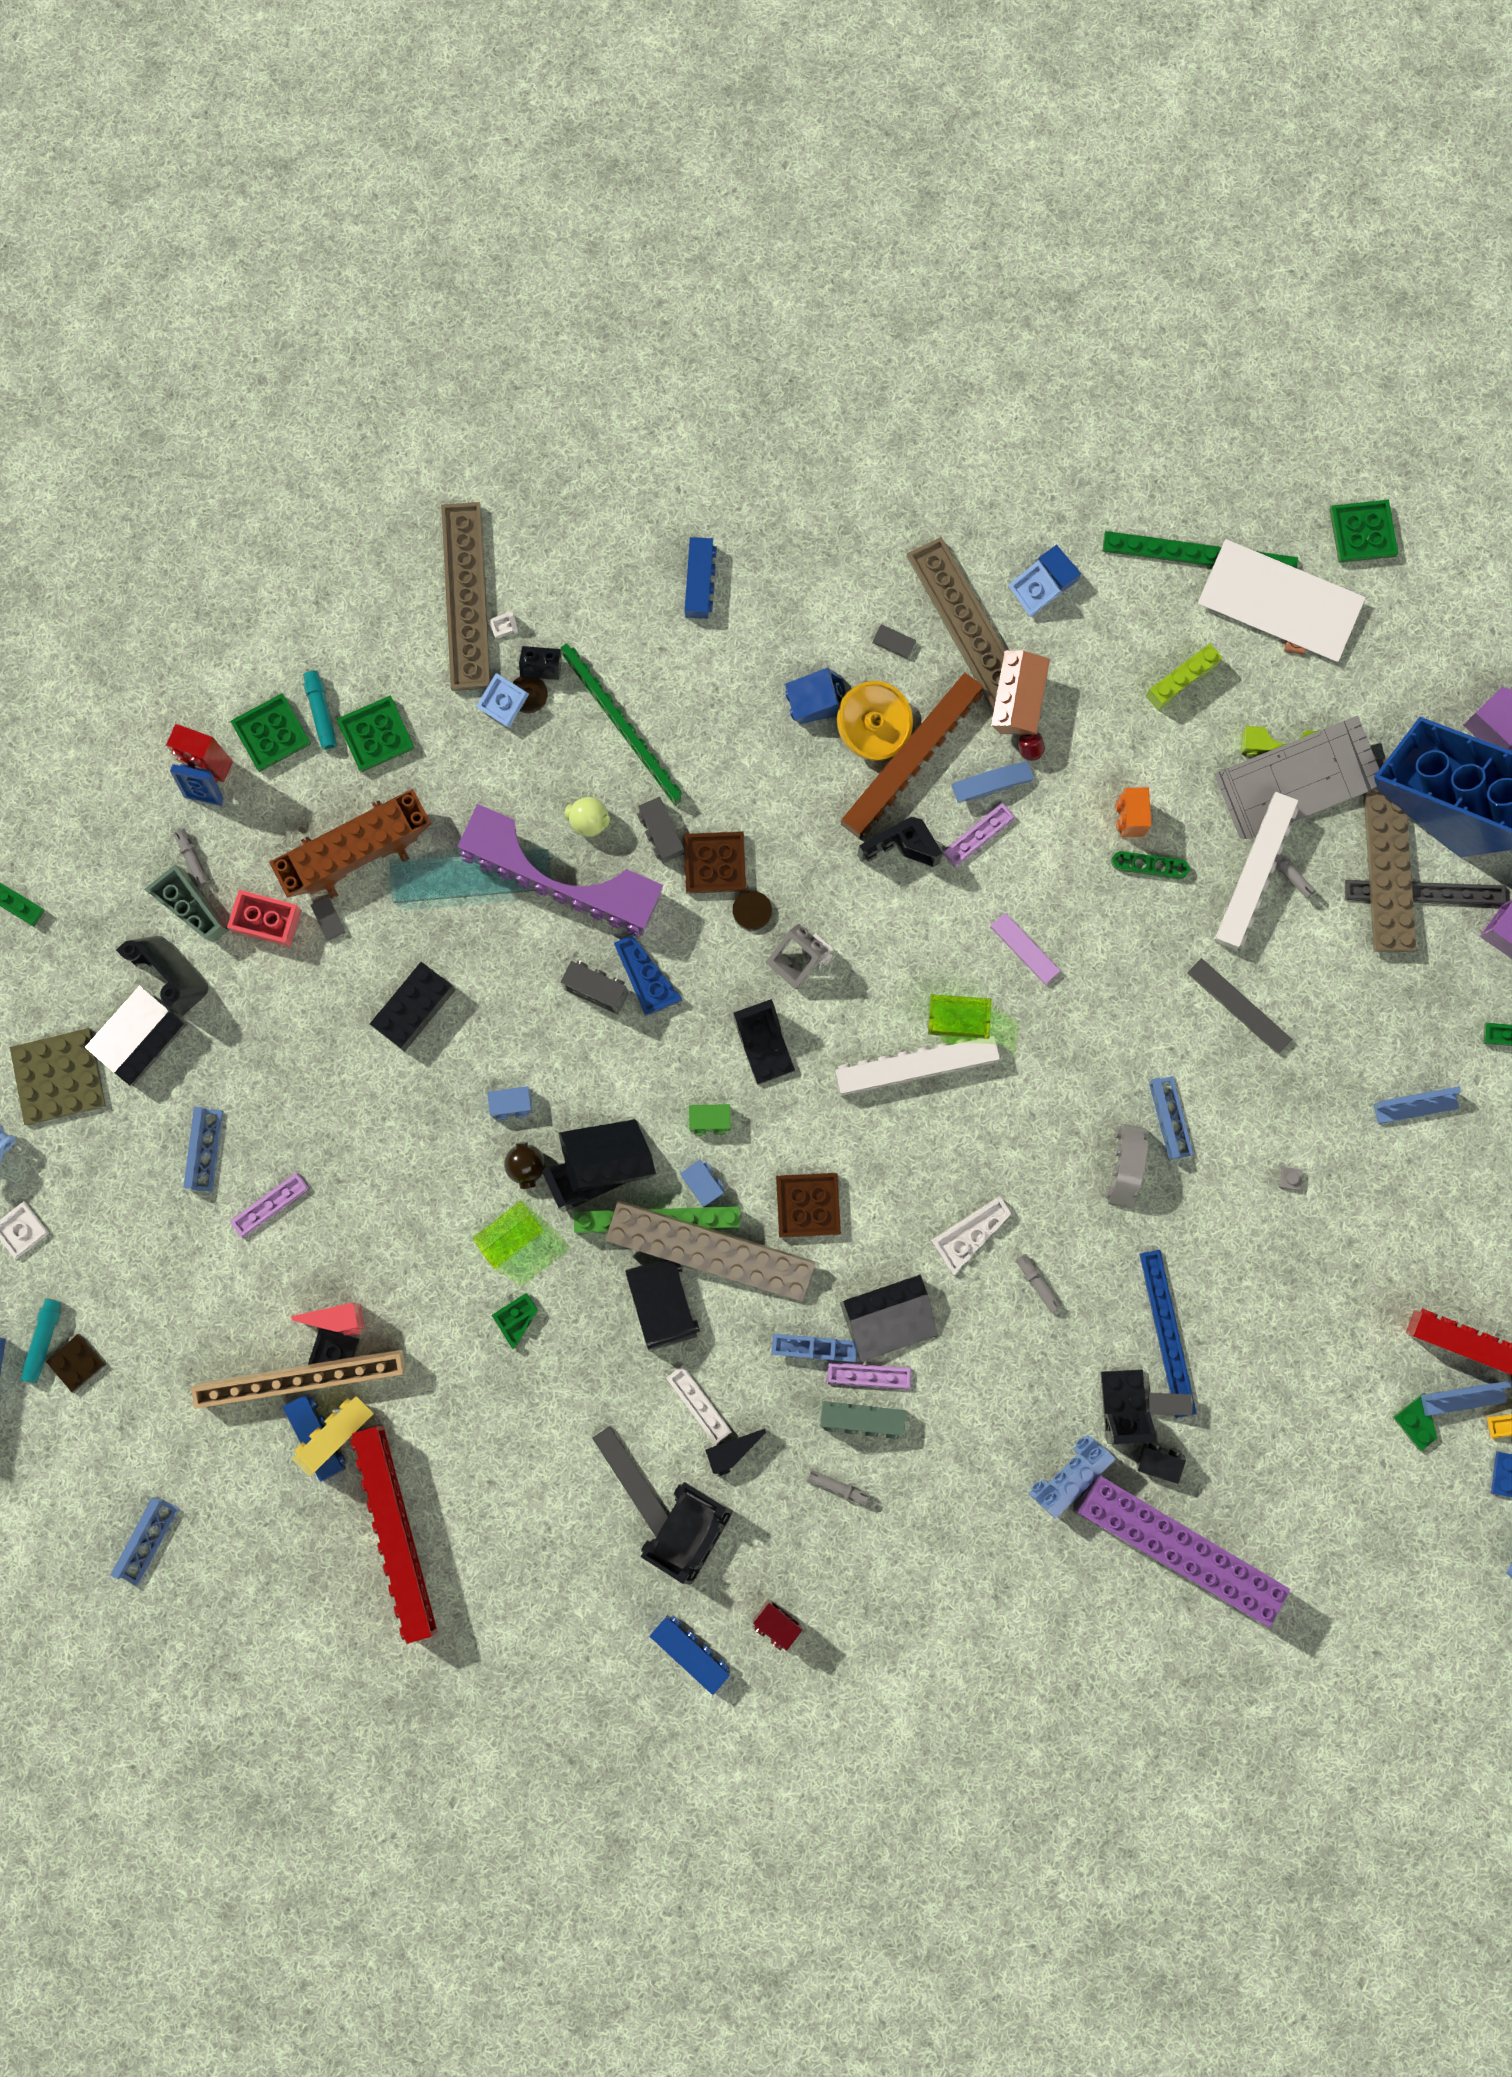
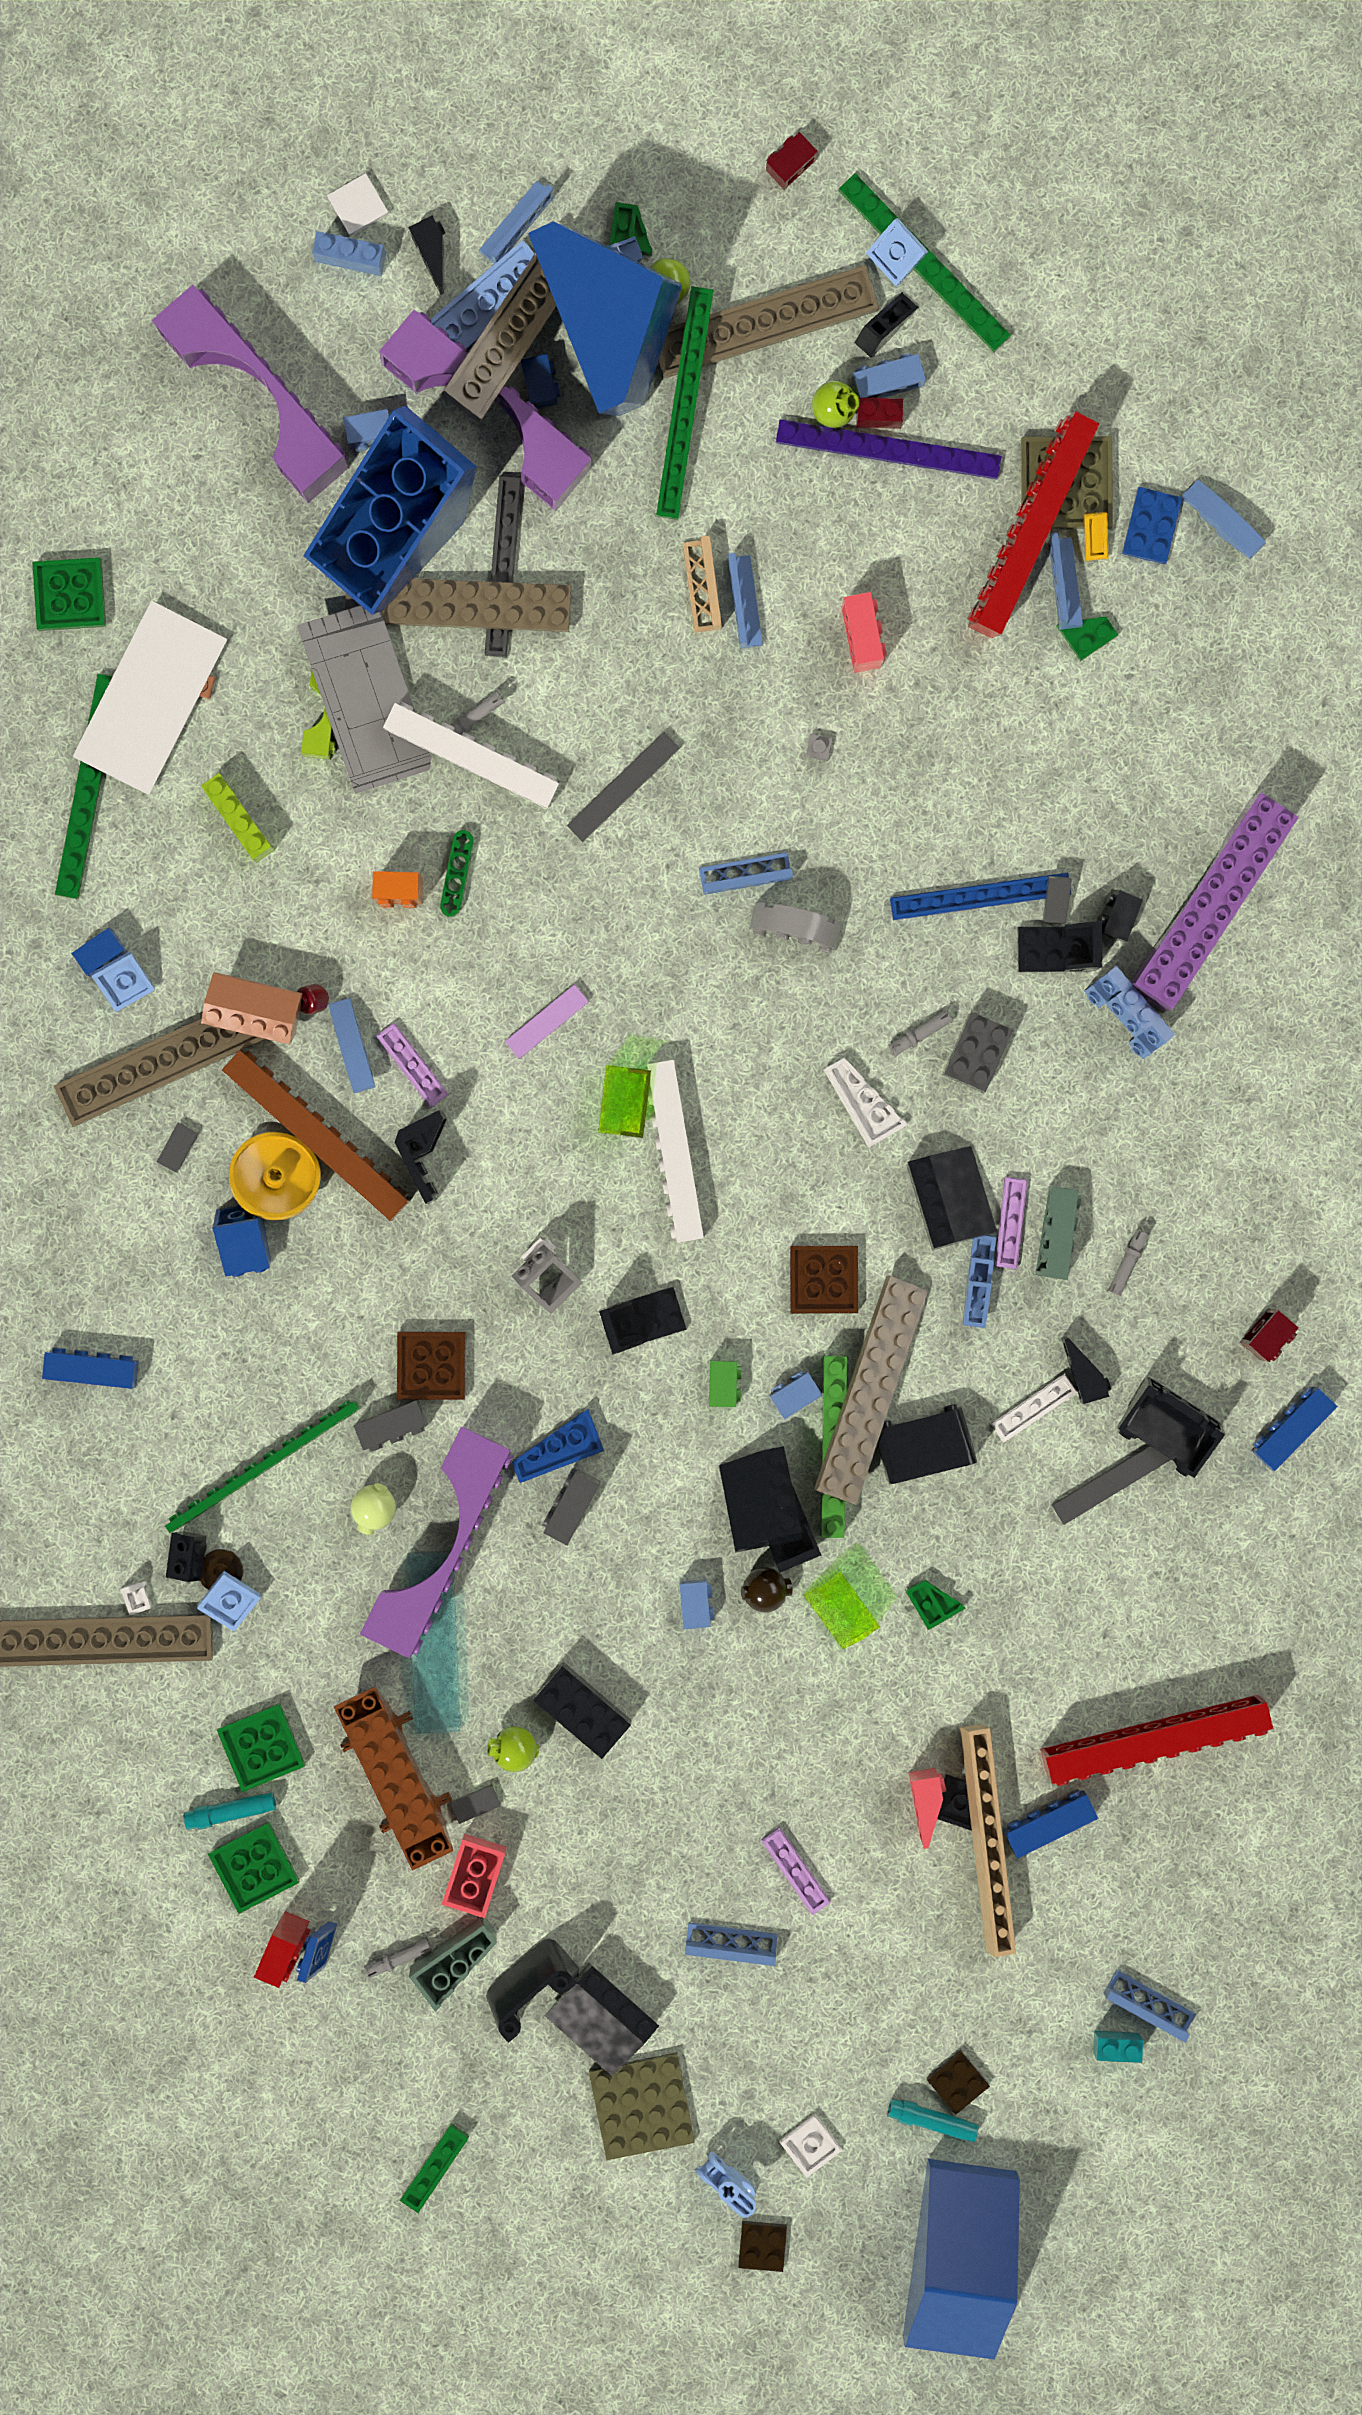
camera: 85 degrees left, 10 degrees up
light yellow brick [292,1396,374,1477] -> none
dark brown tile [732,891,772,930] -> none
none -> lime brick [487,1726,539,1772]
none -> tan fence [683,535,722,633]
none -> coral brick [841,592,887,673]
none -> dark grey brick [942,1012,1013,1093]
none -> teal brick [1093,2030,1143,2063]

